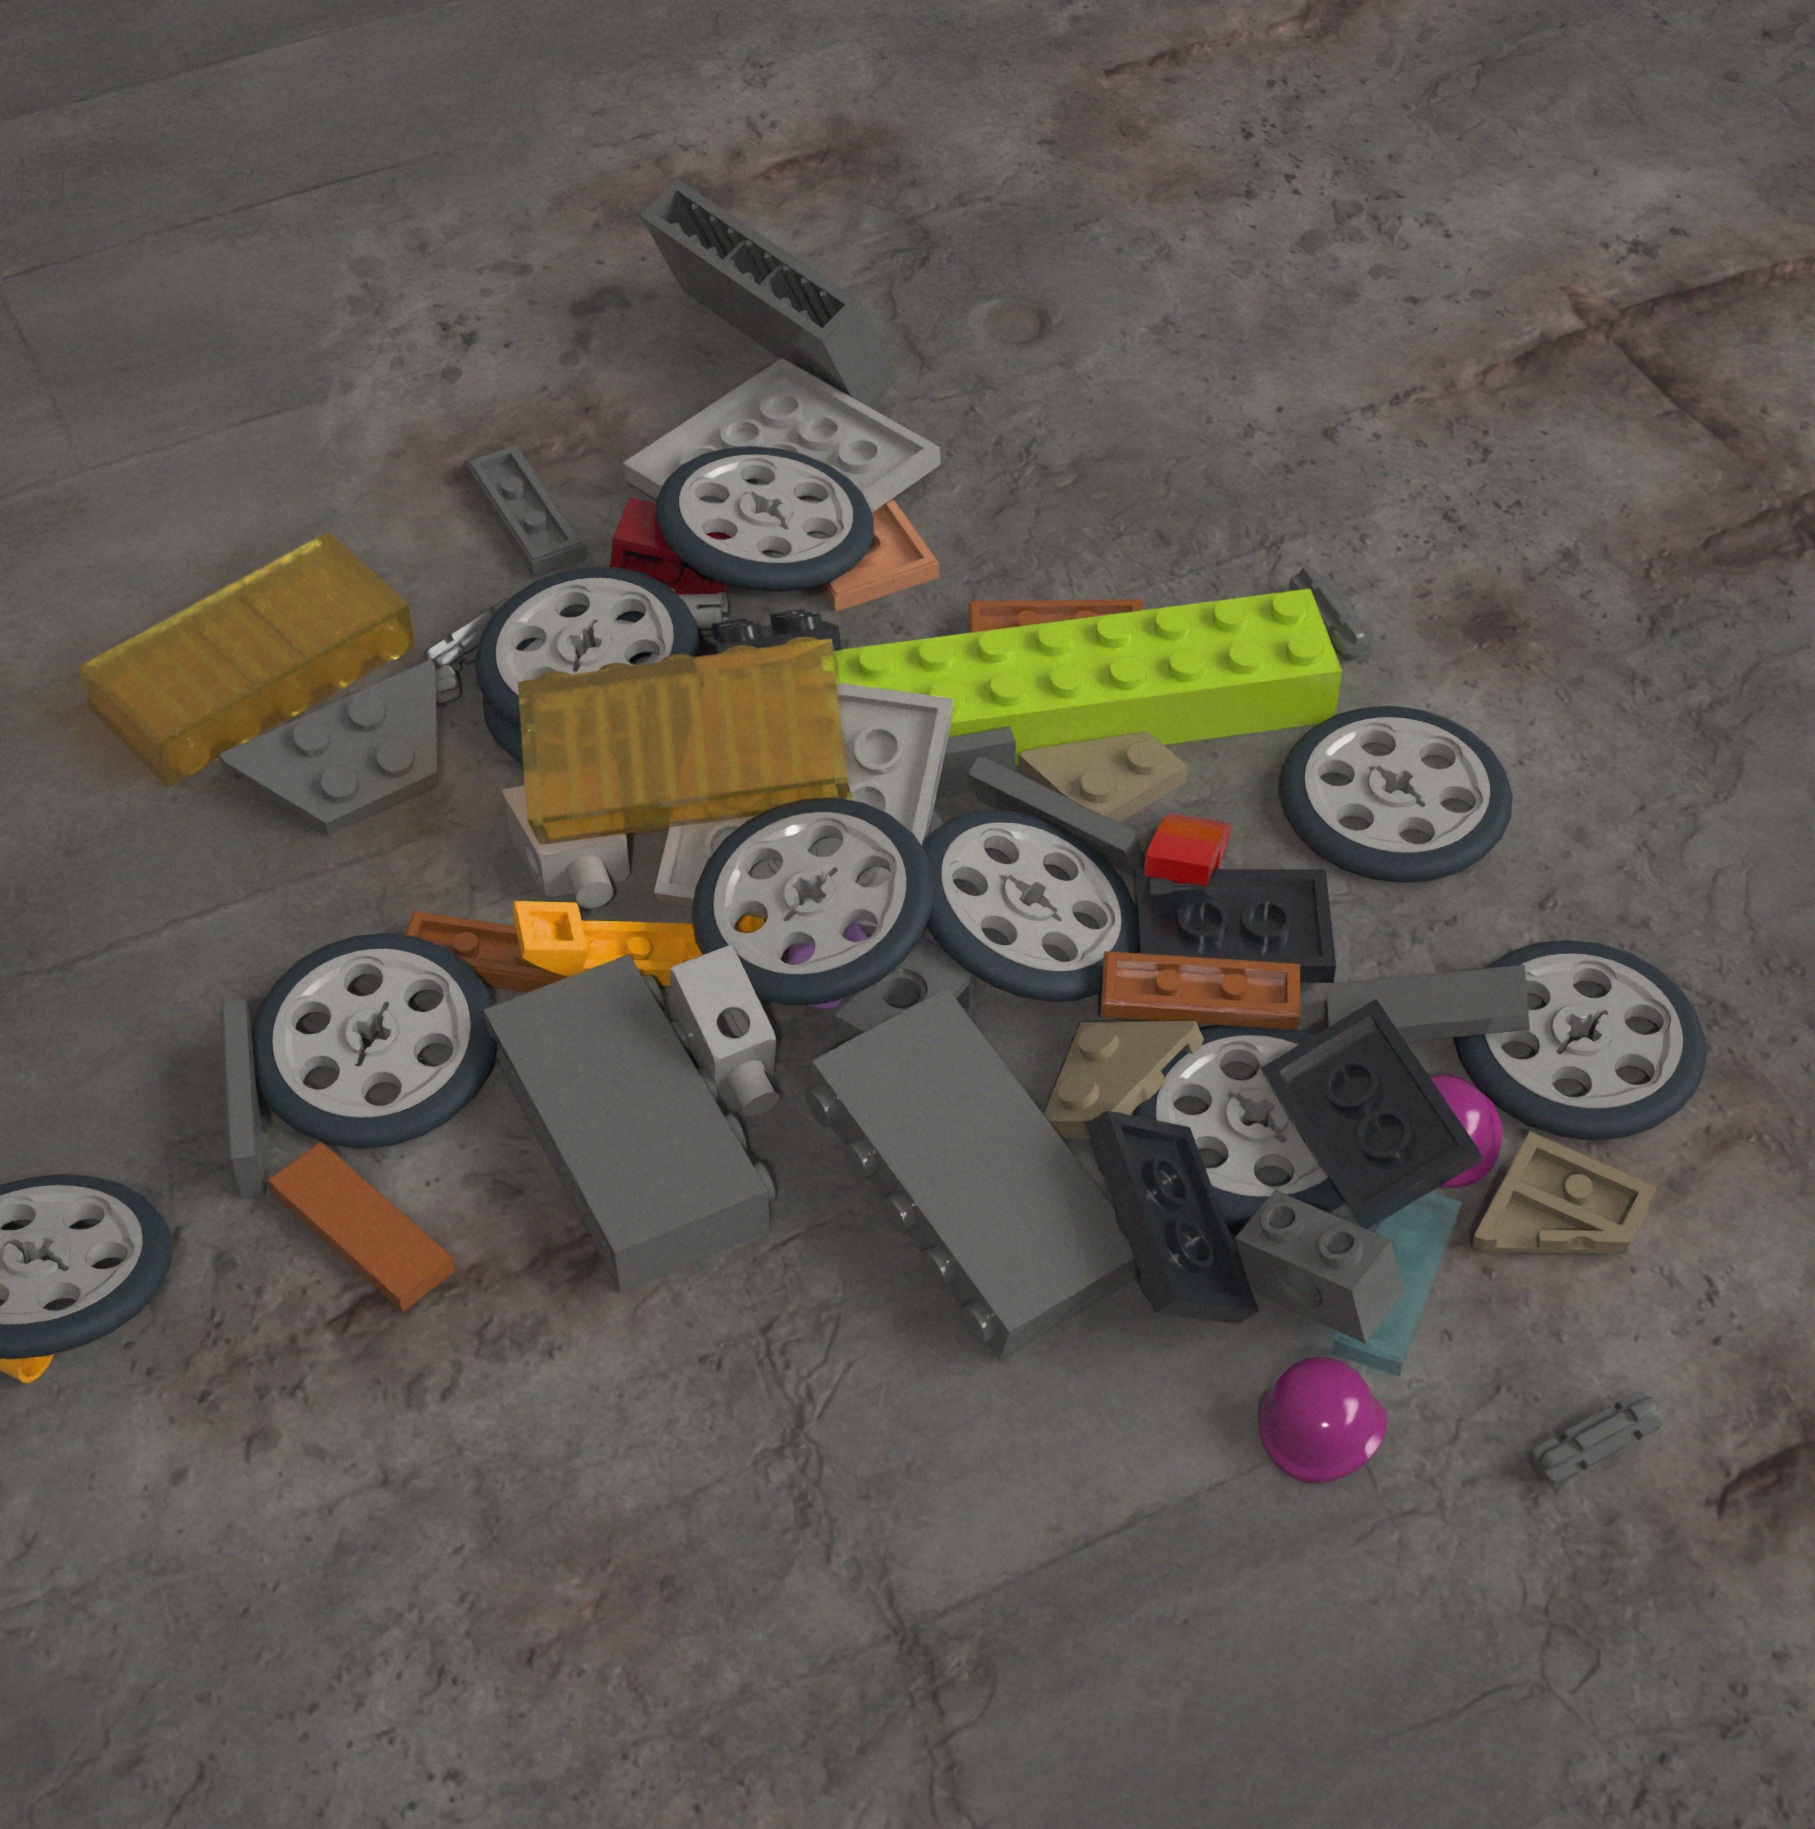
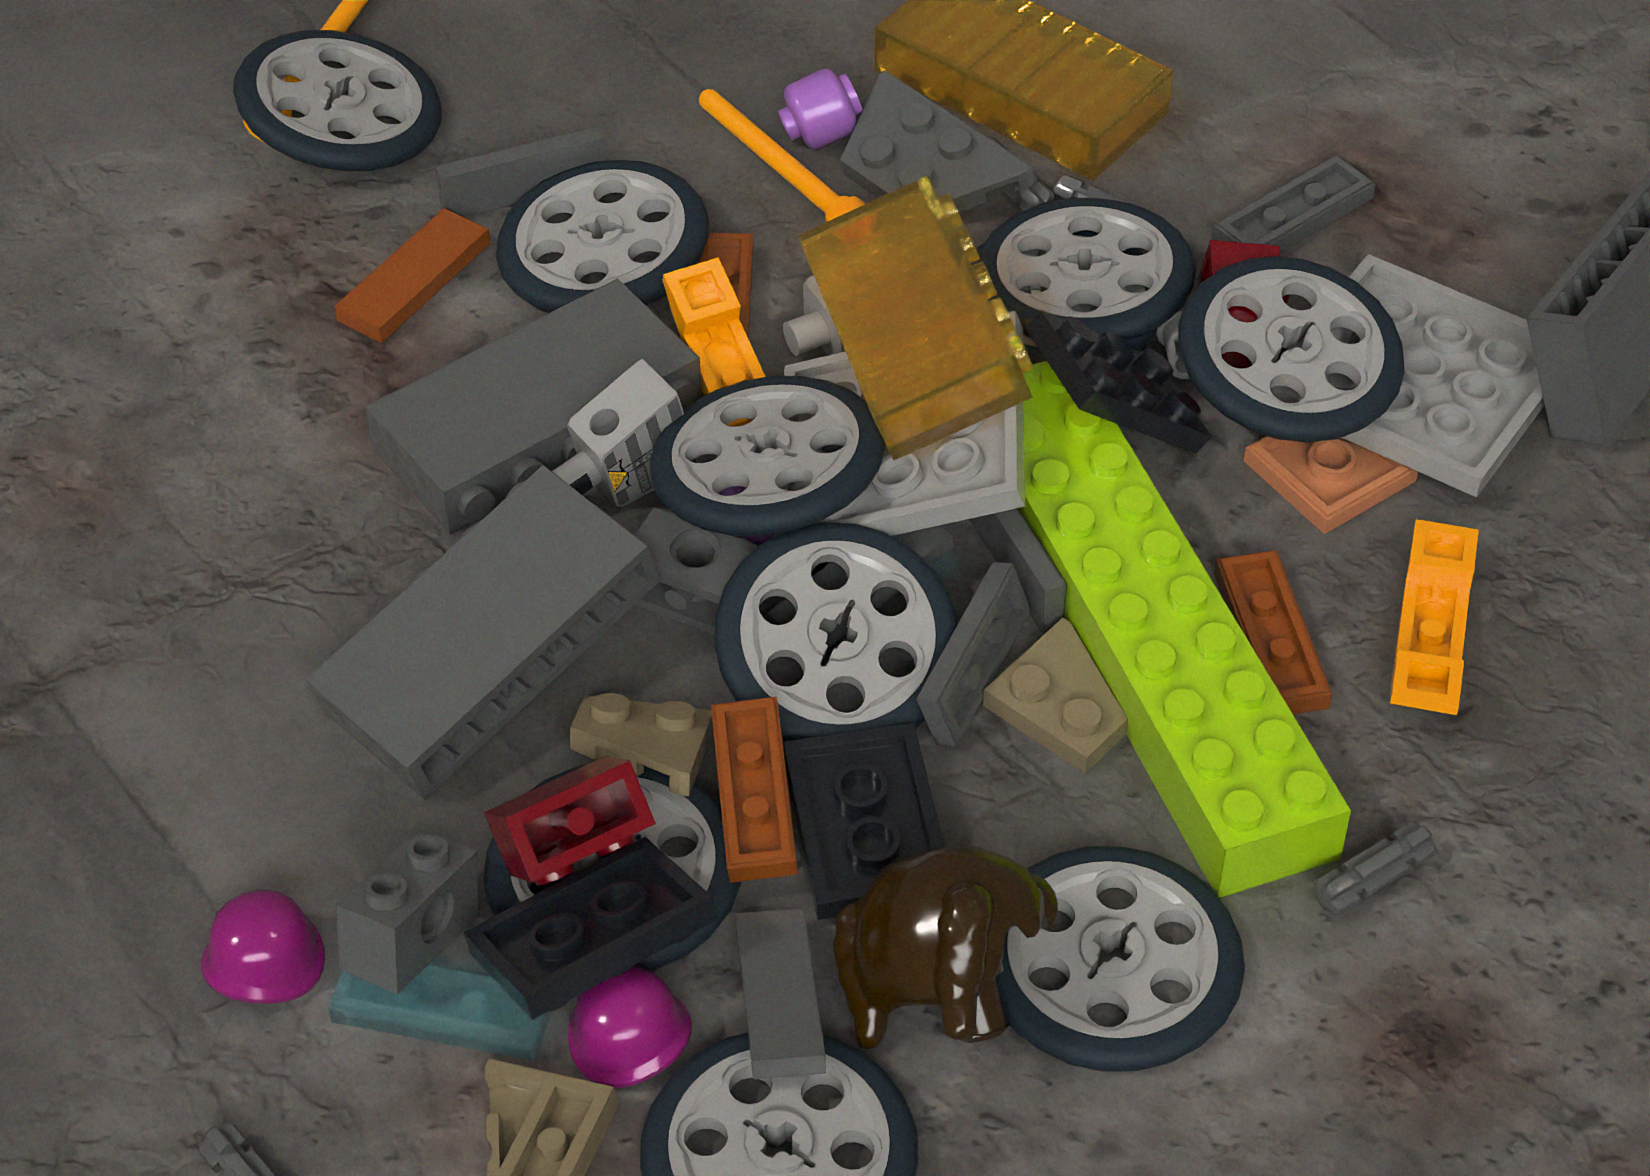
camera: 80 degrees right, 0 degrees up
black plate [1086,1110,1259,1324] -> none
red slope [1144,813,1232,886] -> none
none -> dark red brick [484,756,656,885]
none -> light orange piece [699,89,877,247]
none -> medium lavender head [778,68,863,150]
none -> dark brown piece [833,846,1058,1049]
none -> light orange slope [1390,519,1479,715]

